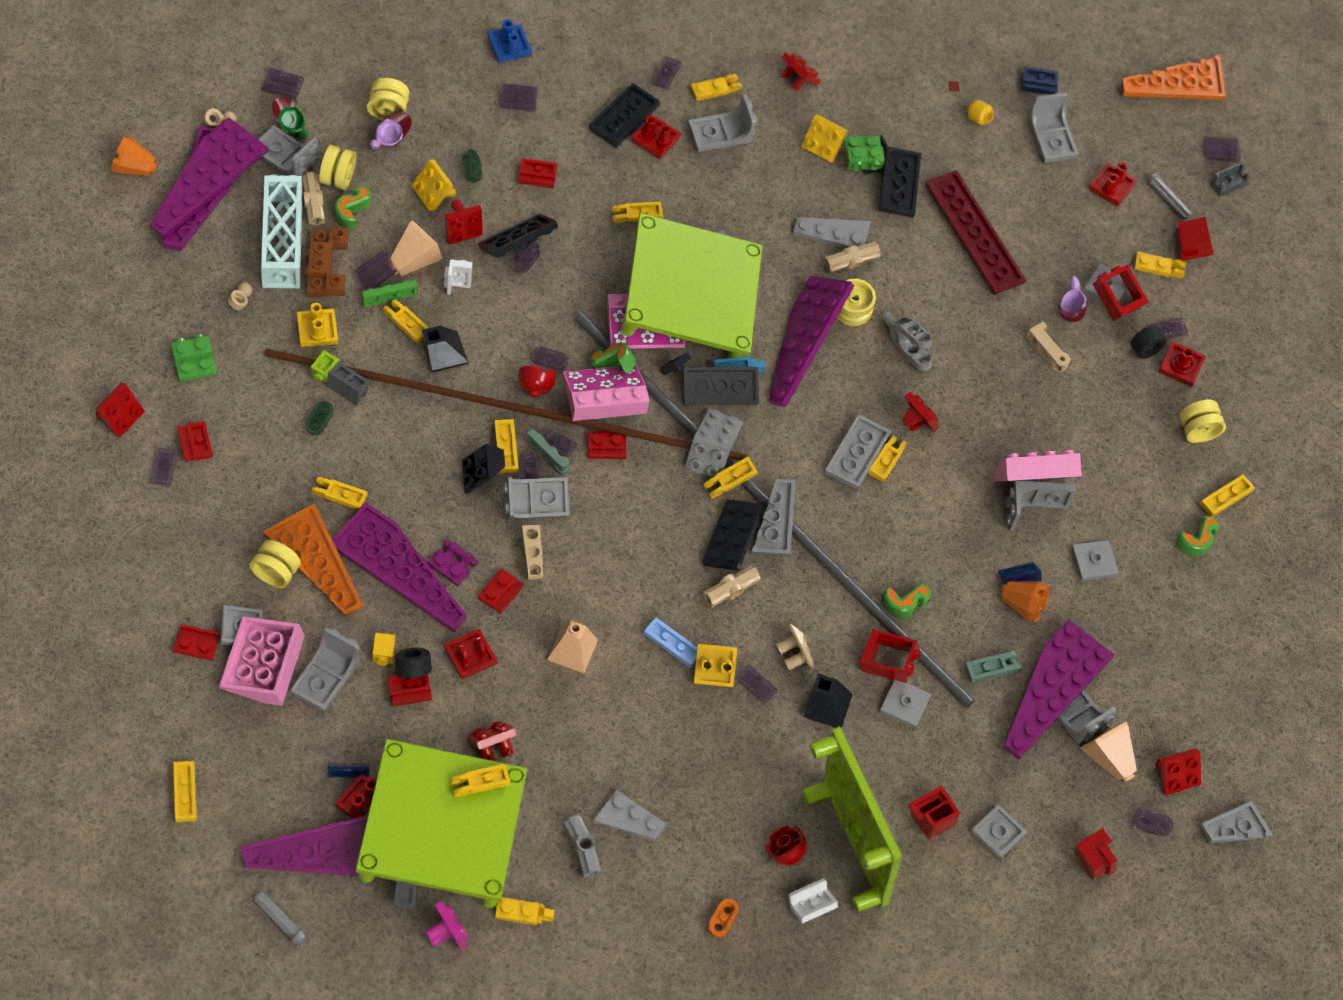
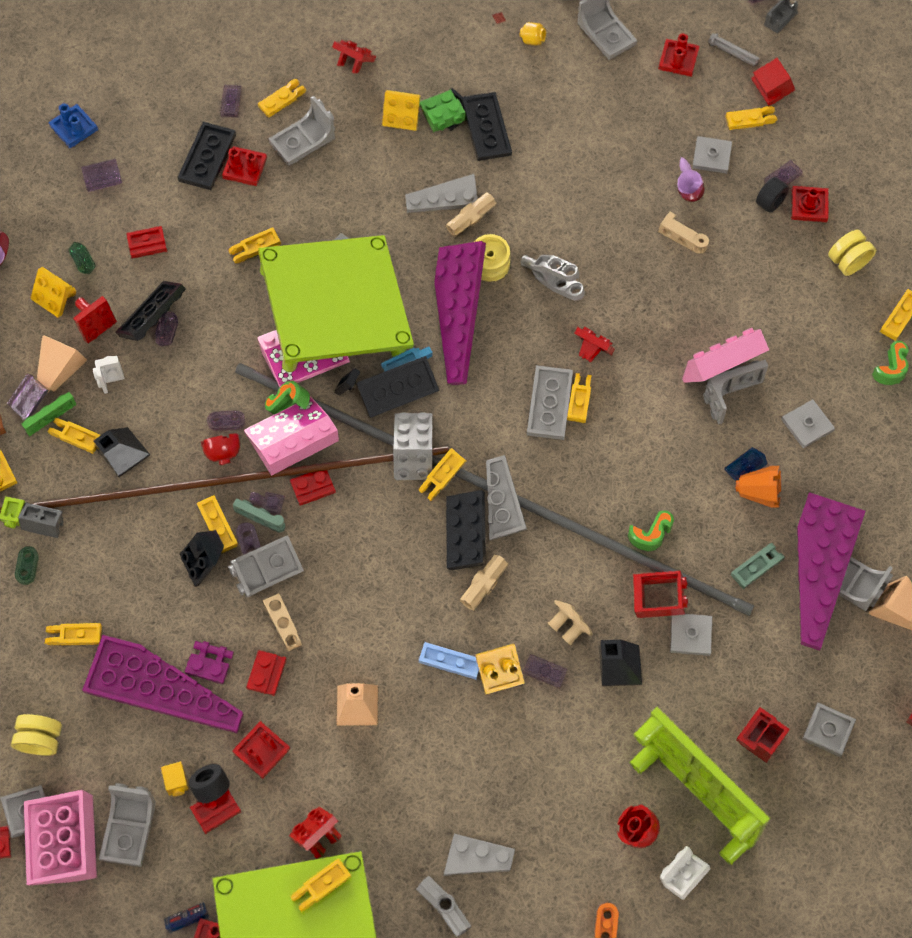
camera: 10 degrees left, 5 degrees up
orange wing [262,504,364,616] -> none
dark red plate [925,170,1026,295] -> none
red window [1092,264,1149,322] -> none

